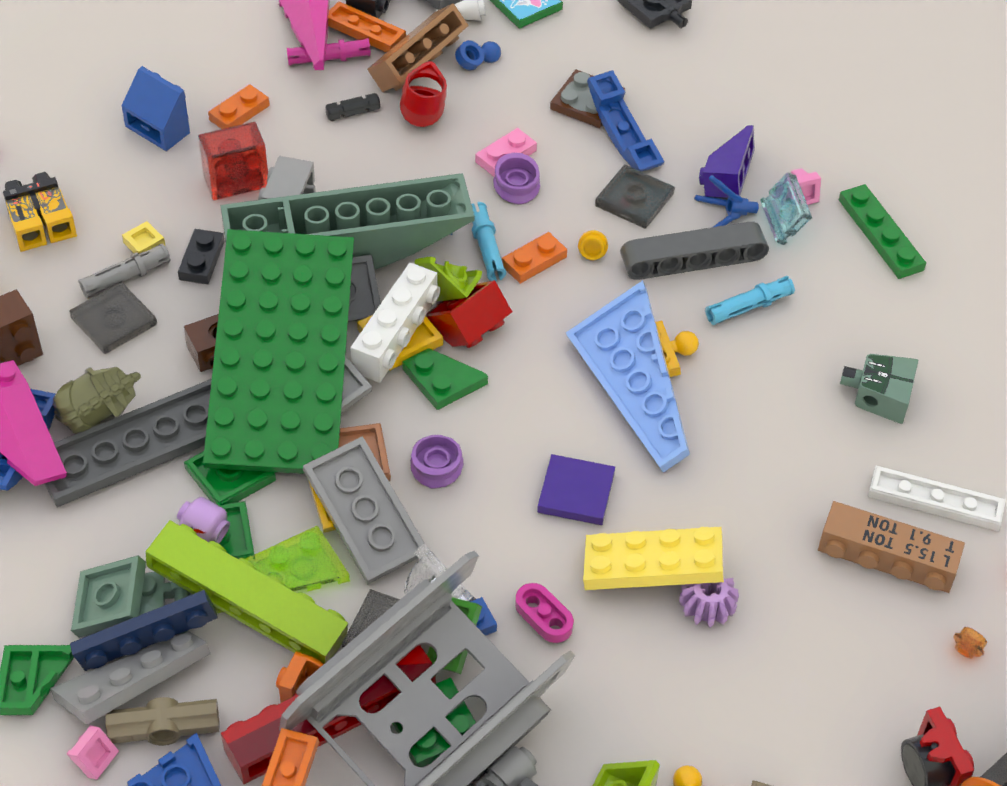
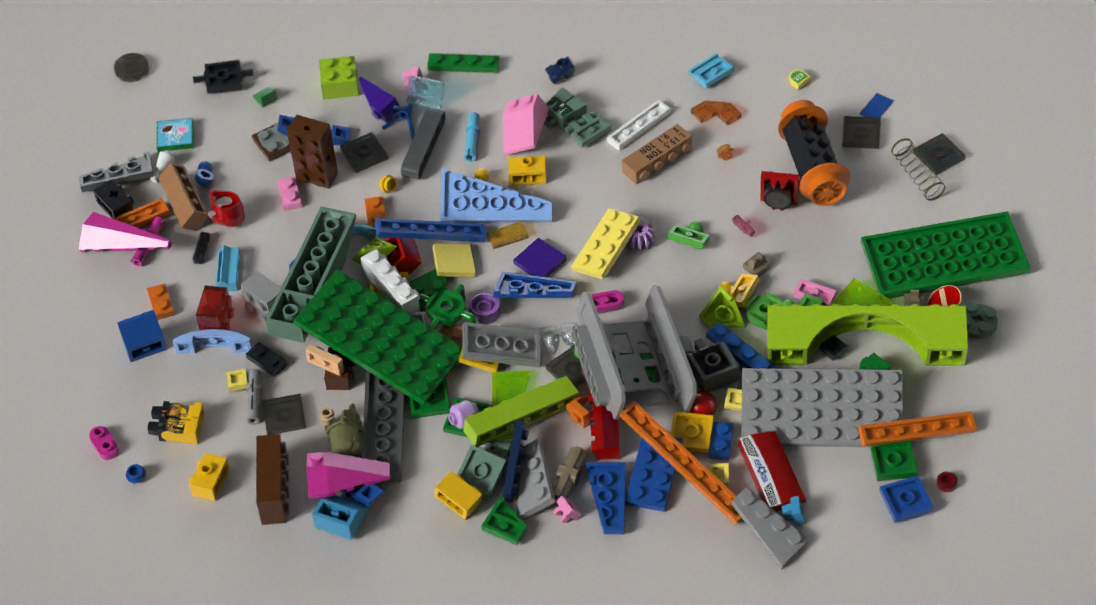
camera: 55 degrees left, 0 degrees up
medium lavender piece [493,152,540,204] -> none
none -> light blue slope [173,329,252,354]
none -> medium azure piece [215,245,240,291]
none -> green slope [253,87,277,107]
none -> reddish brown brick [287,115,338,189]
none -> light nougat plate [305,344,344,376]
none -> lime brick [319,56,359,100]
none -> tan pin [319,407,335,431]
none -> blue plate [374,218,487,242]
none -> green plate [419,283,476,330]
none -> light yellow tile [432,243,476,277]
none -> yellow brick [434,471,482,520]
none -> clear yellow tile [487,221,529,249]
none -> blue wing [493,272,577,298]
none -> bright pink slope [504,94,549,155]
none -> yellow brick [508,155,546,186]
none -> dark blue plate [545,56,575,84]
none -> sand green plate [564,111,611,148]
none -> bright green plate [667,221,710,250]
none -> clear pink piece [732,215,755,237]

